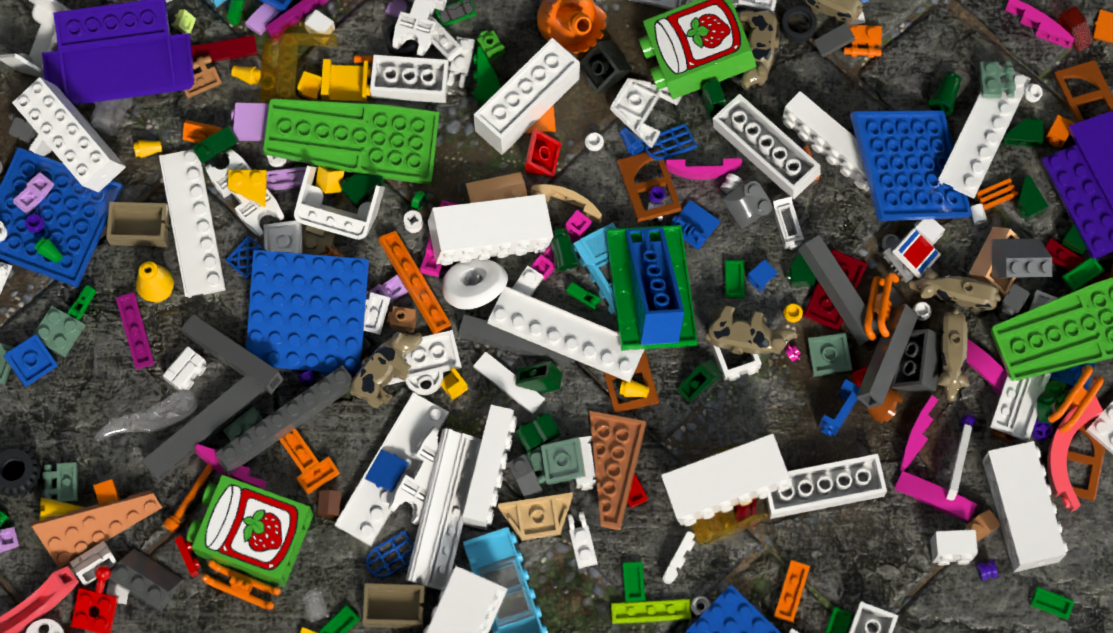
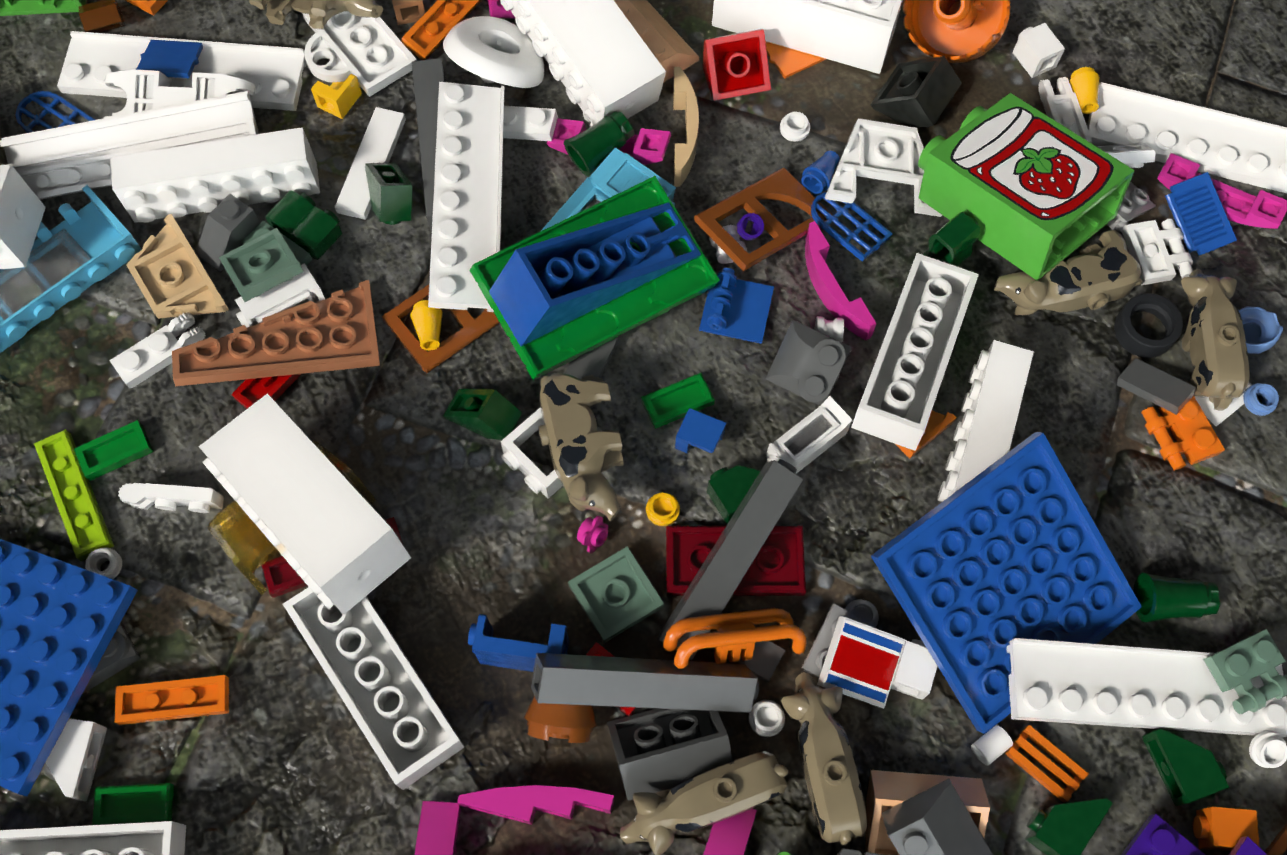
camera: 65 degrees right, 5 degrees down
green bar [566,282,601,311] -> none

